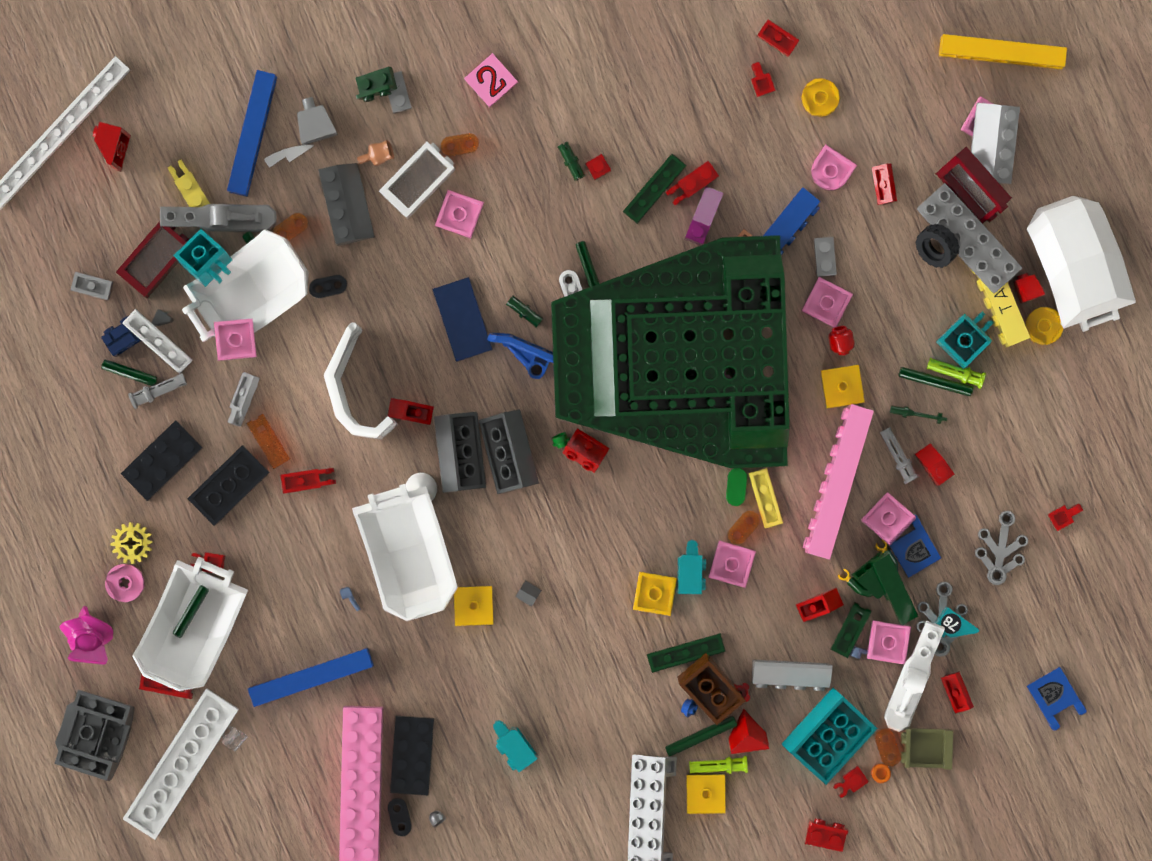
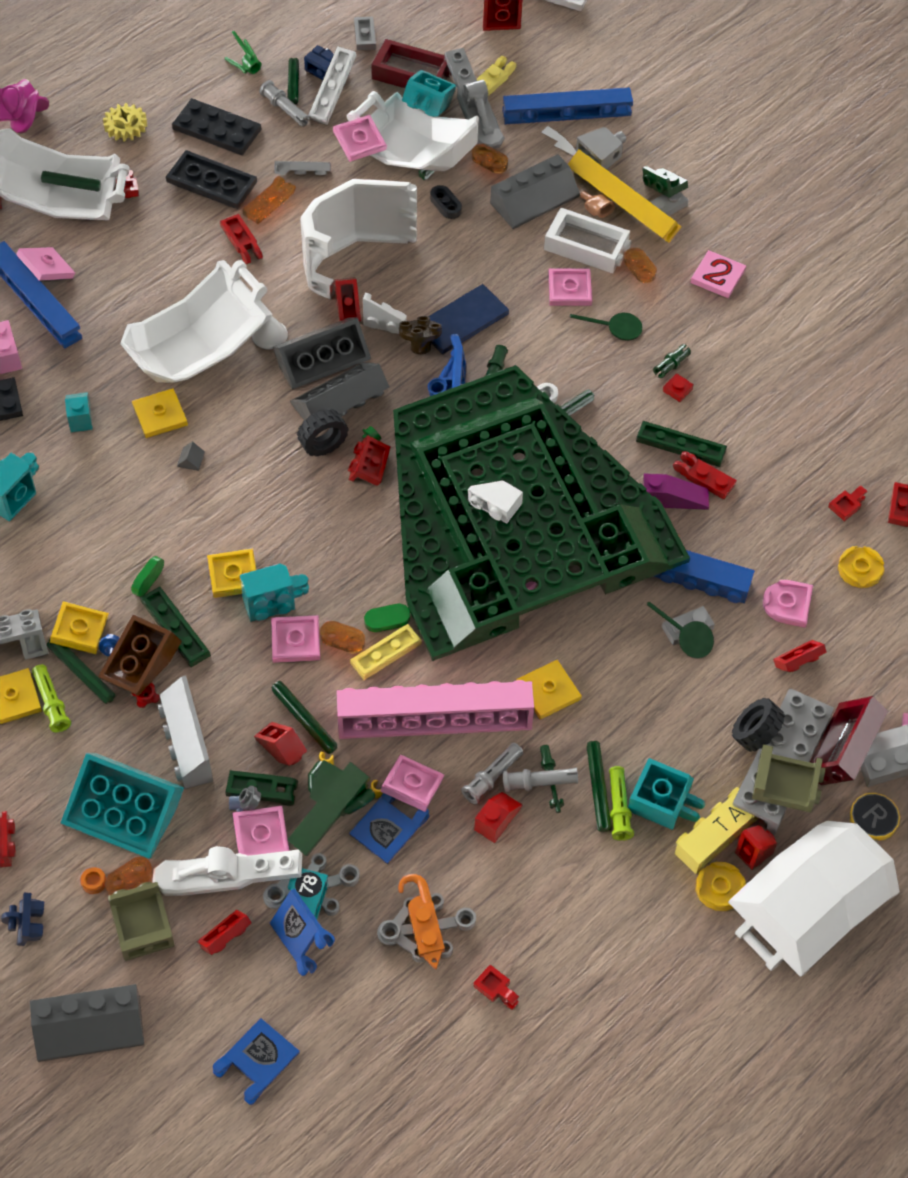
camera: 65 degrees right, 30 degrees down
bright pink plate [105,564,144,602] -> none
dark grey slope [152,309,174,327] -> none
sand blue hand [340,587,361,611] -> none
red slope [728,709,769,754] -> none
bright pink tile [802,277,853,328] -> none
red head [828,326,855,356] -> none
red plate [833,765,869,798] -> none
none -> dark blue hips [1,892,44,946]
none -> bright pink plate [16,247,75,280]
none -> dark grey slope [30,984,144,1062]
none -> yellow plate [50,601,109,654]
none -> teal slope [65,392,93,433]
none -> green tile [131,556,164,597]
none -> green plant [224,30,262,74]
none -> dark grey plate [239,786,261,810]
none -> blue flag [270,889,335,976]
none -> dark green axle [271,681,338,754]
none -> black tyre [297,409,349,457]
none -> white wing [363,293,407,334]
none -> orange plate [398,874,445,970]
none -> dark brown plate [399,316,442,355]
none -> white slope [468,481,523,523]
none -> light grey pin [503,768,578,793]
none -> yellow piece [568,149,682,243]
none -> dark green piece [569,312,643,341]
none -> dark green piece [647,602,714,659]
none -> olive panel [752,744,825,813]
none -> black tile [850,793,900,841]

